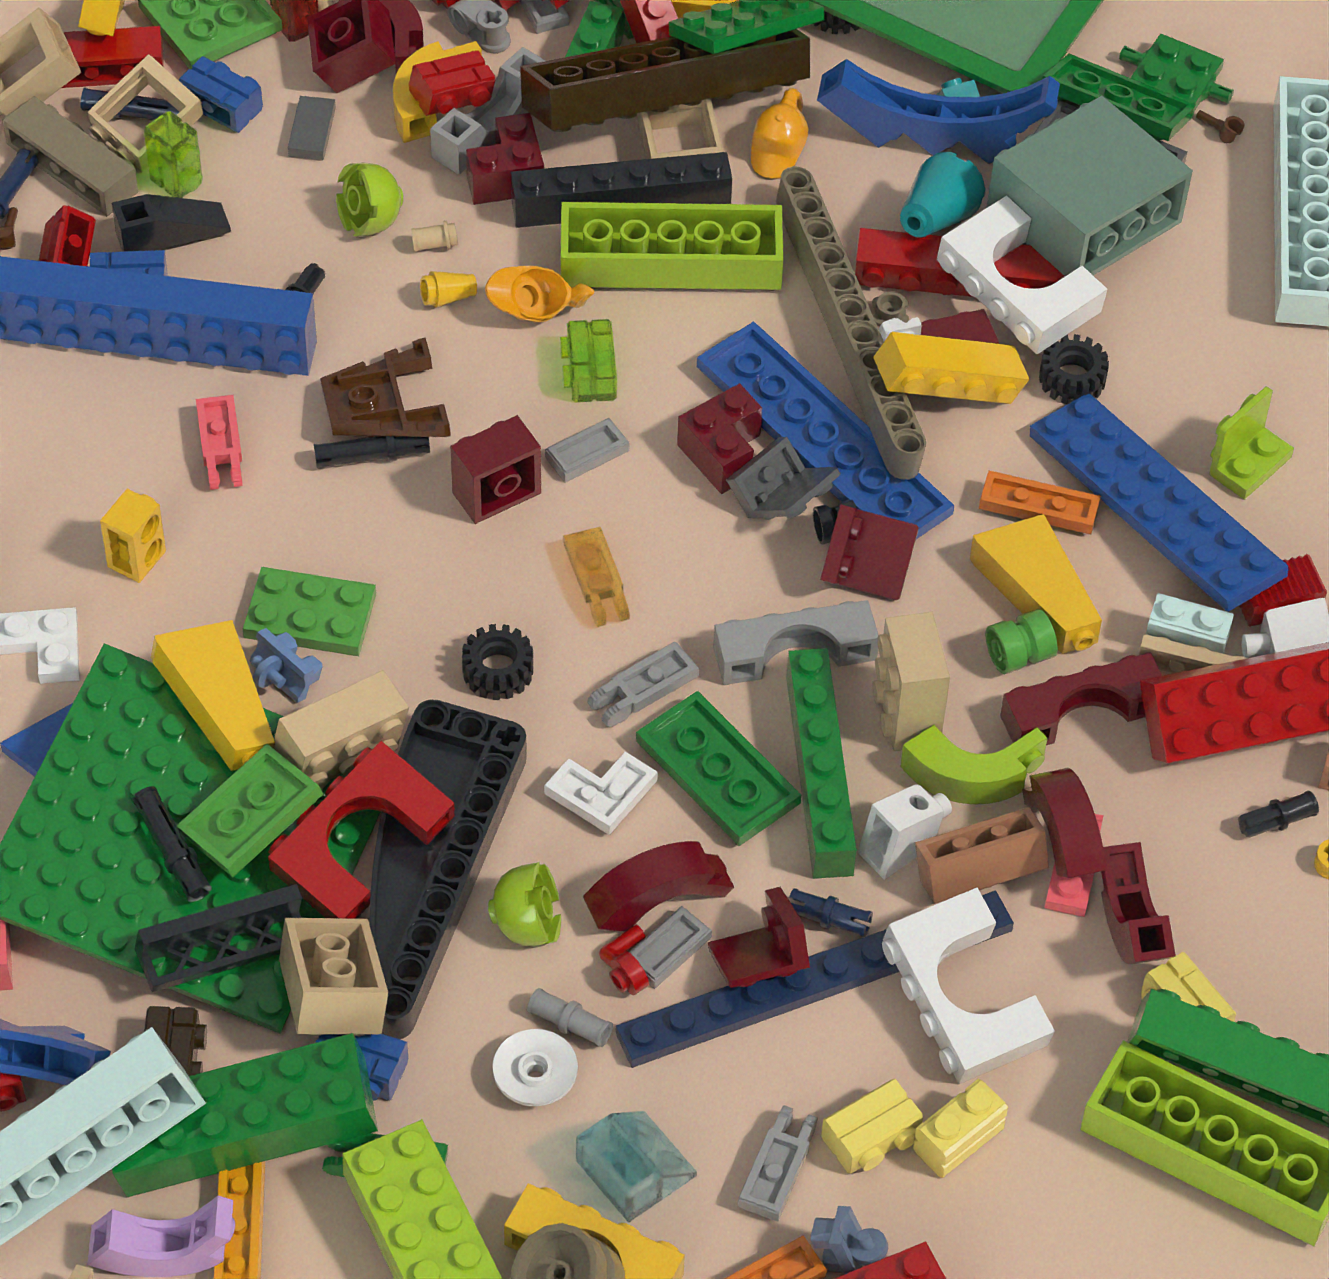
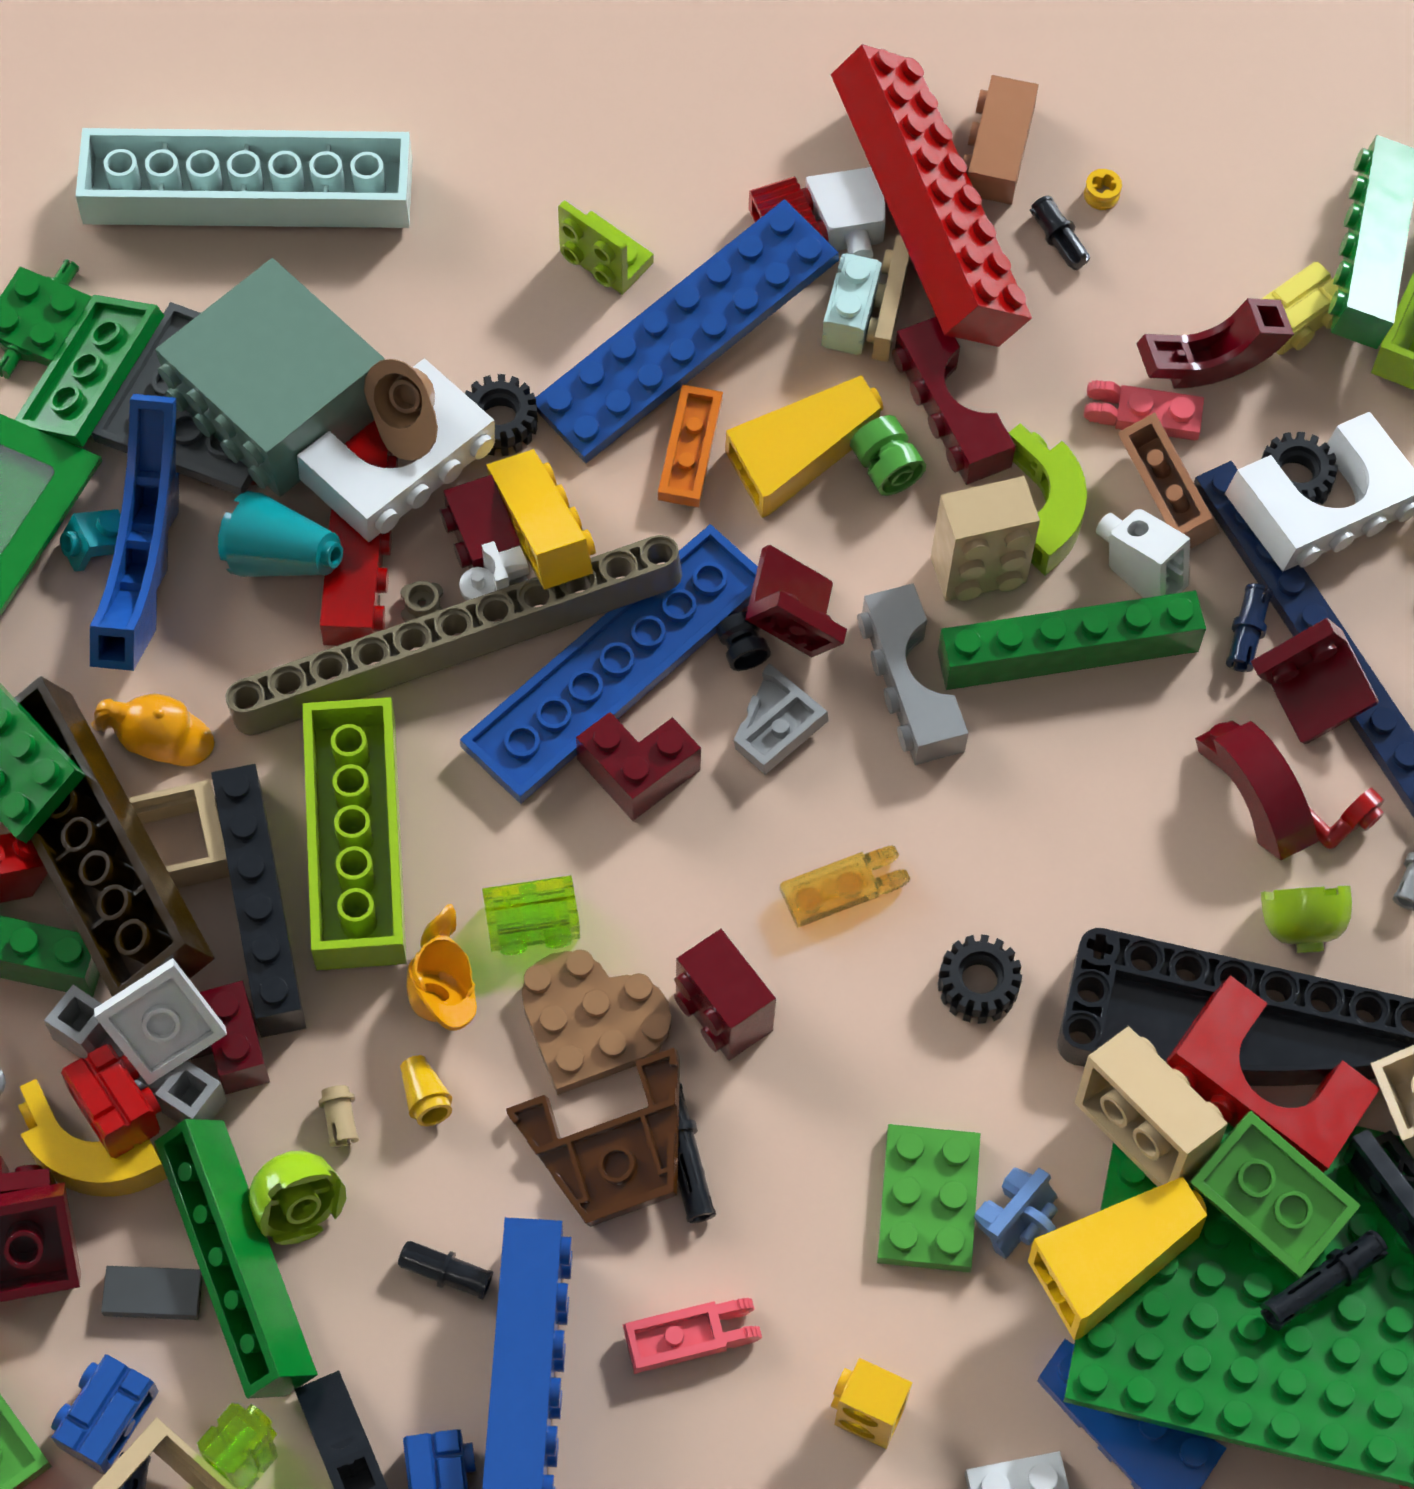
camera: 95 degrees left, 10 degrees up
white plate [544,752,658,835] -> none
light grey tile [545,418,630,483] -> none
light grey hinge [587,642,699,727] -> none
light grey tile [630,906,712,989] -> none
green plate [636,691,802,846] -> none
dark grey bracket [726,437,841,520] -> none
dark red arch [1022,768,1107,878] -> none
reddish brown hand [1196,110,1245,143] -> none
none -> white plate [94,958,227,1085]
none -> green brick [154,1119,318,1399]
none -> medium nougat piece [364,359,438,461]
none -> medium nougat plate [522,950,672,1095]
none -> light grey wing [734,663,829,775]
none -> black tyre [1261,432,1338,505]

